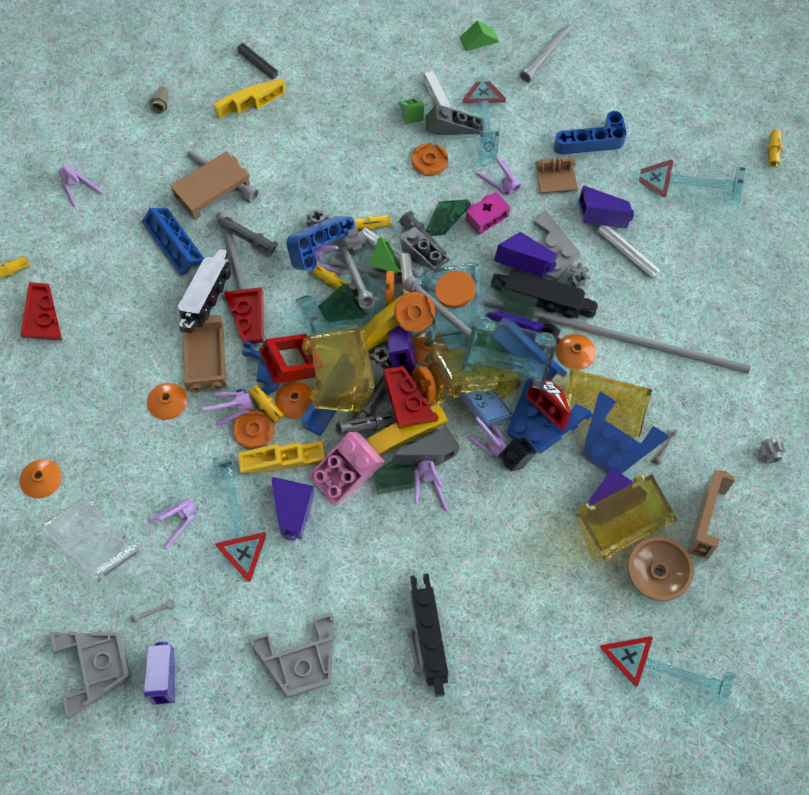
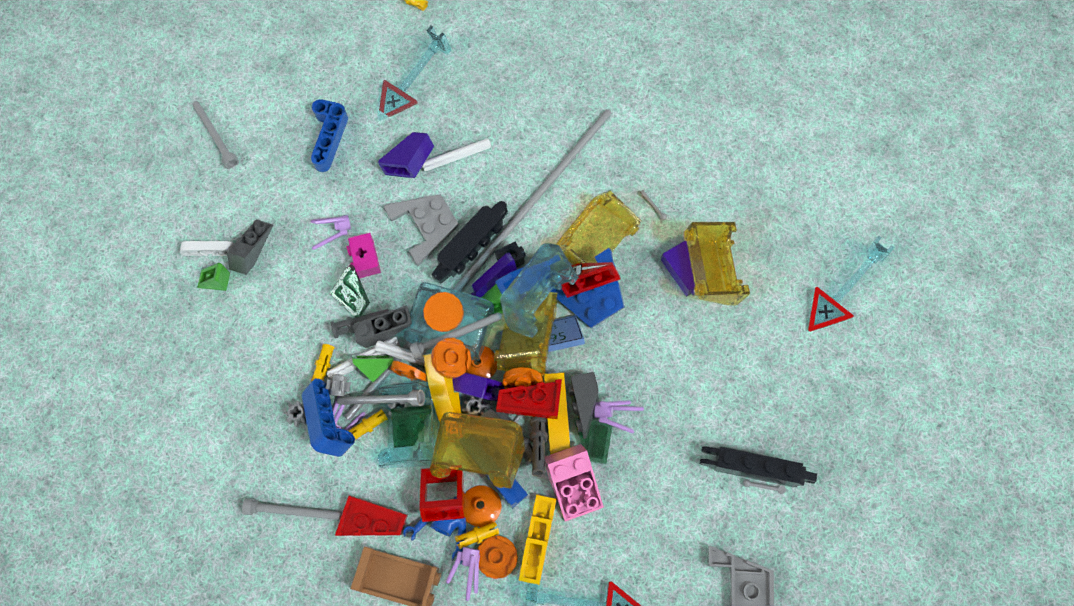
camera: 65 degrees left, 5 degrees up
blue fence [142,208,204,275] -> none
dark tan cone [149,87,168,113] -> none
medium nougat panel [171,151,250,220] -> none
hinge [178,249,231,333] -> none
light grey piece [187,150,259,202] -> none
yellow slope [213,79,286,119] -> none
dark grey pin [221,217,278,257] -> none
dark grey axle [237,43,278,79] -> none
dark purple slope [272,477,315,541] -> none
orange tile [412,143,448,176] -> none
bright green slope [460,20,499,51] -> none
clear light blue piece [463,74,506,164] -> none
lavender plant [467,417,508,458] -> none
dark purple slope [494,232,558,277] -> none
black brick [499,437,537,472] -> none
clear green wing [501,288,539,320] -> none
medium nougat hinge [535,156,578,193] -> none
orange dish [556,334,596,370] -> none
light grey gear [565,262,590,287] -> none
blue wing [582,391,670,474] -> none
medium nougat dish [628,537,694,601] -> none
medium nougat panel [687,470,736,559] -> none
light grey gear [757,438,786,463] -> none

